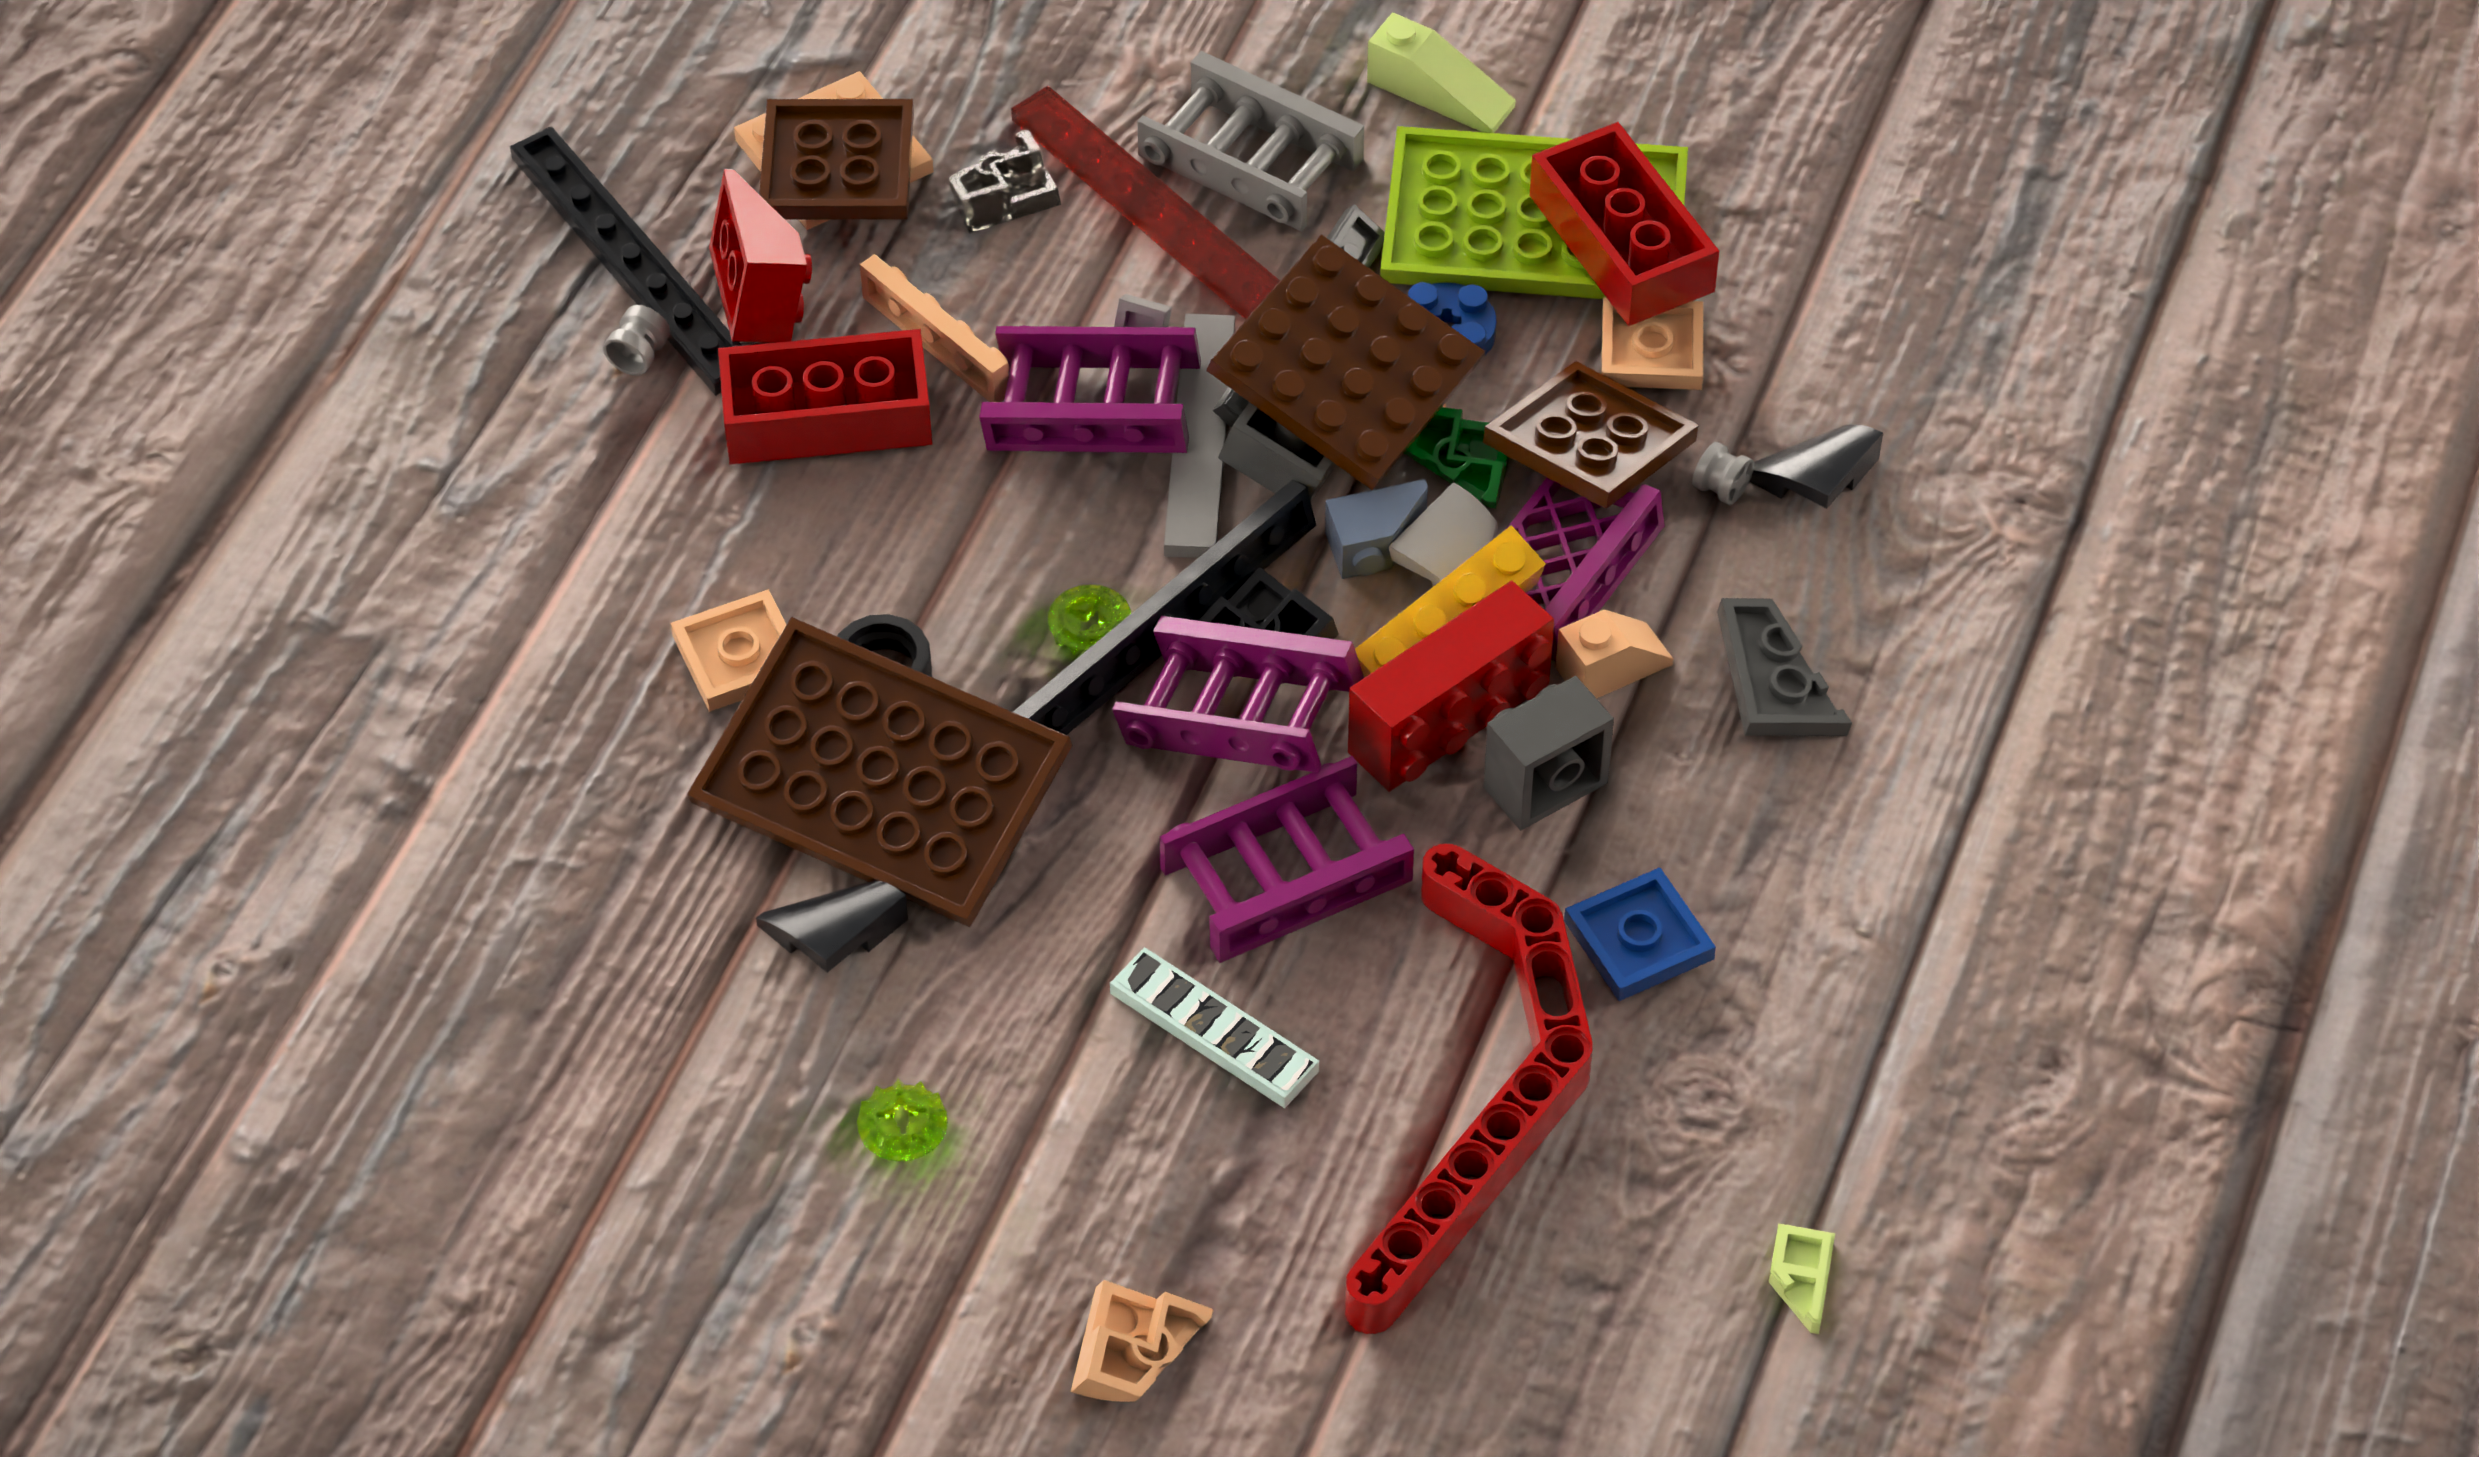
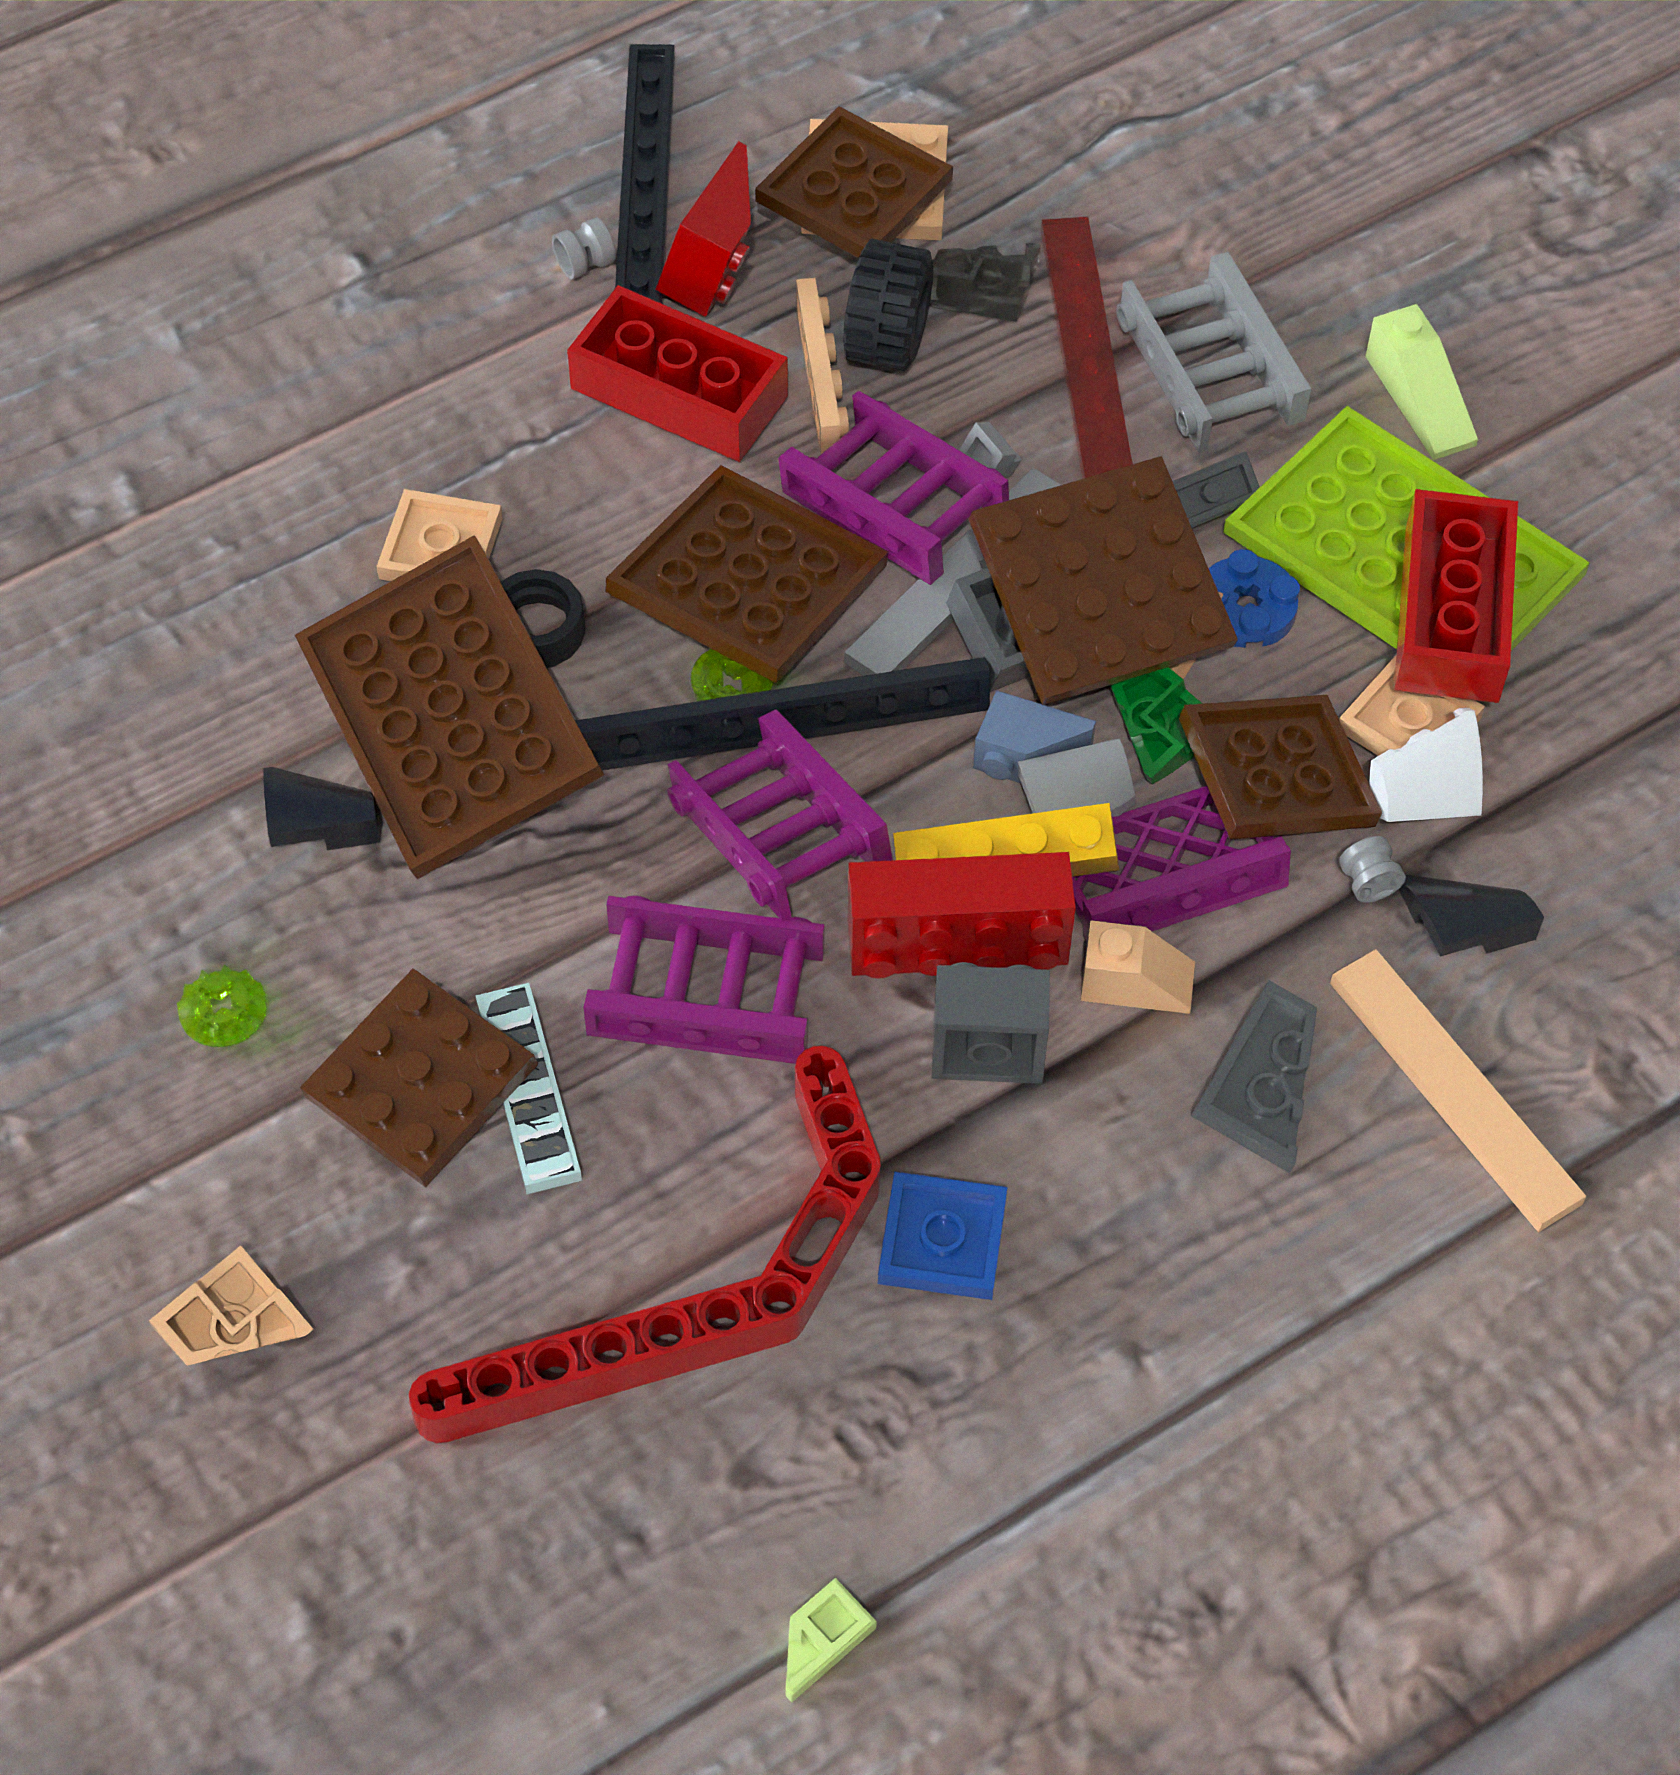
camera: 35 degrees right, 5 degrees up
black slope [1198,567,1339,639] -> none
none -> reddish brown plate [300,968,538,1188]
none -> reddish brown plate [605,465,889,683]
none -> black tyre [843,239,934,371]
none -> light nougat tile [1330,949,1586,1233]
none -> white slope [1369,708,1483,822]

